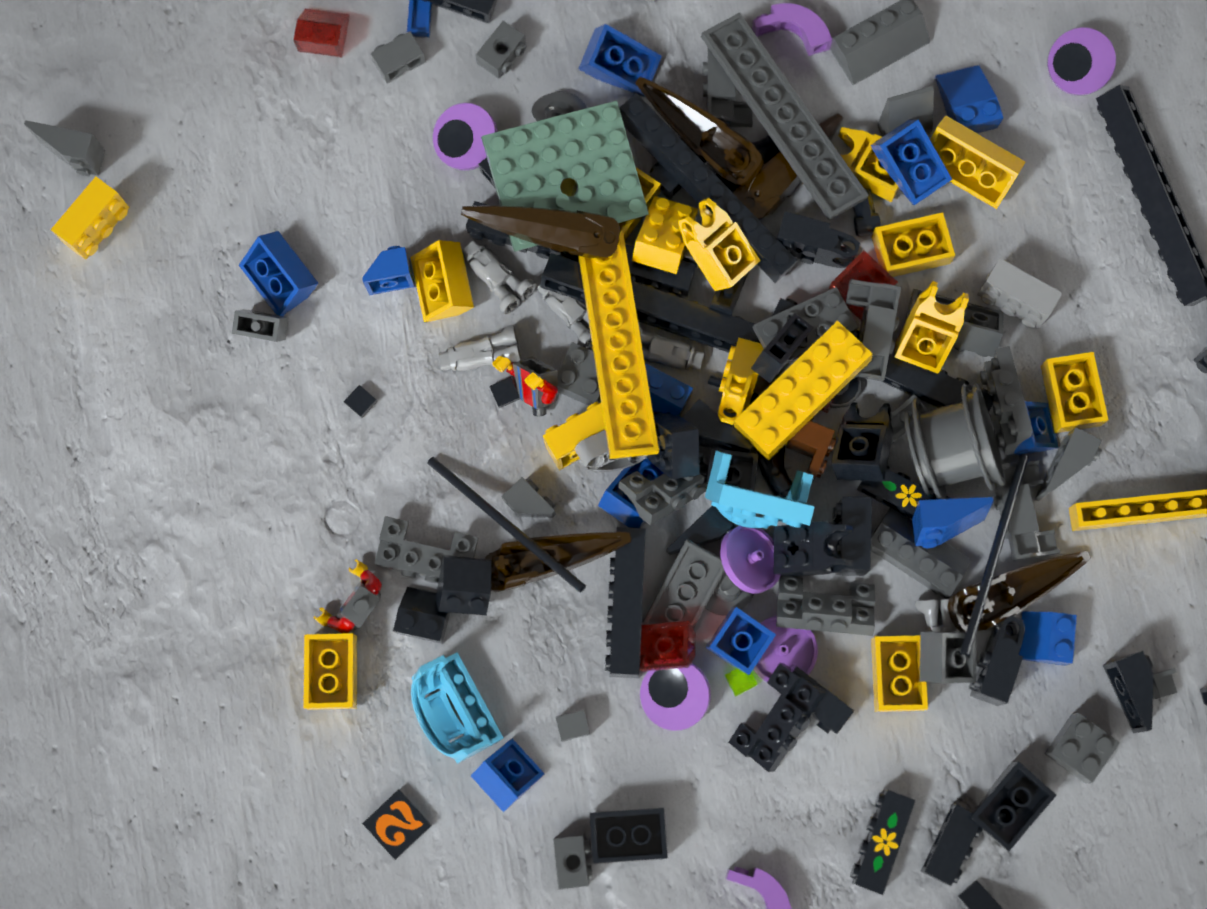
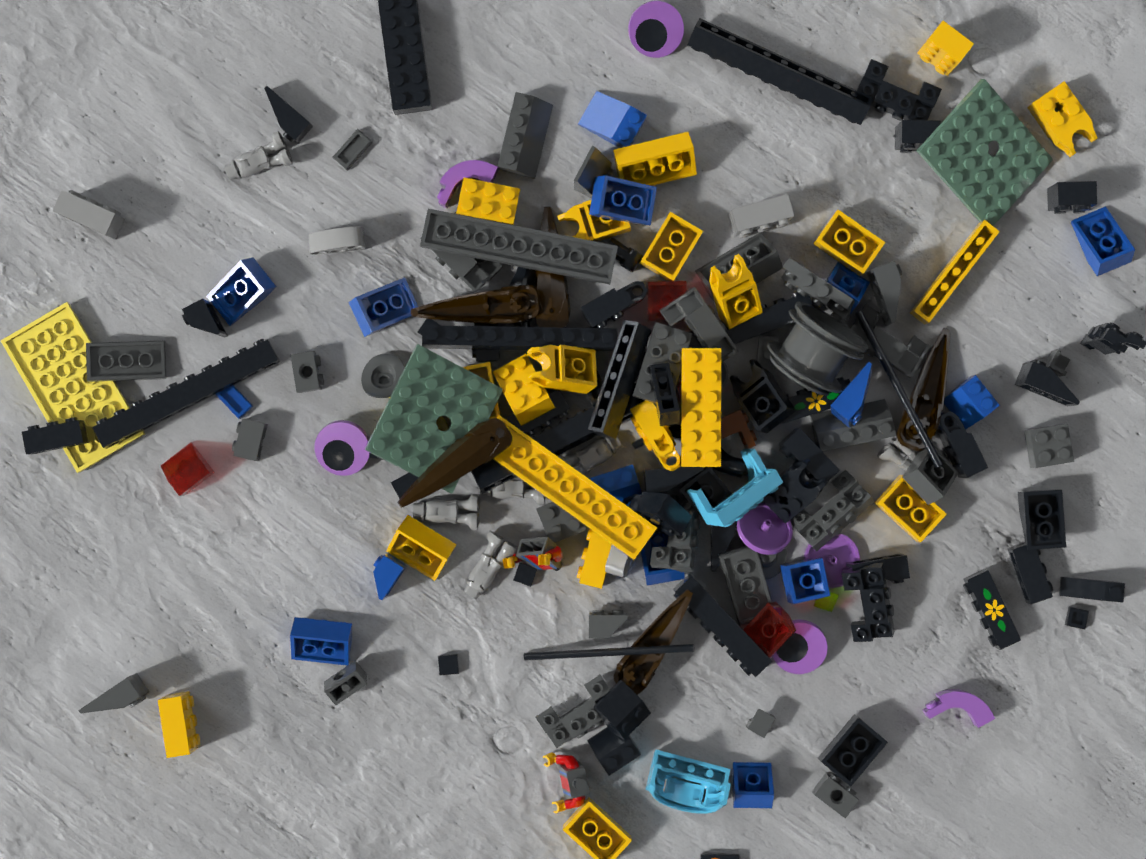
camera: 50 degrees left, 10 degrees up
none -> yellow brick [456,177,520,225]
none -> black brick [588,320,652,440]

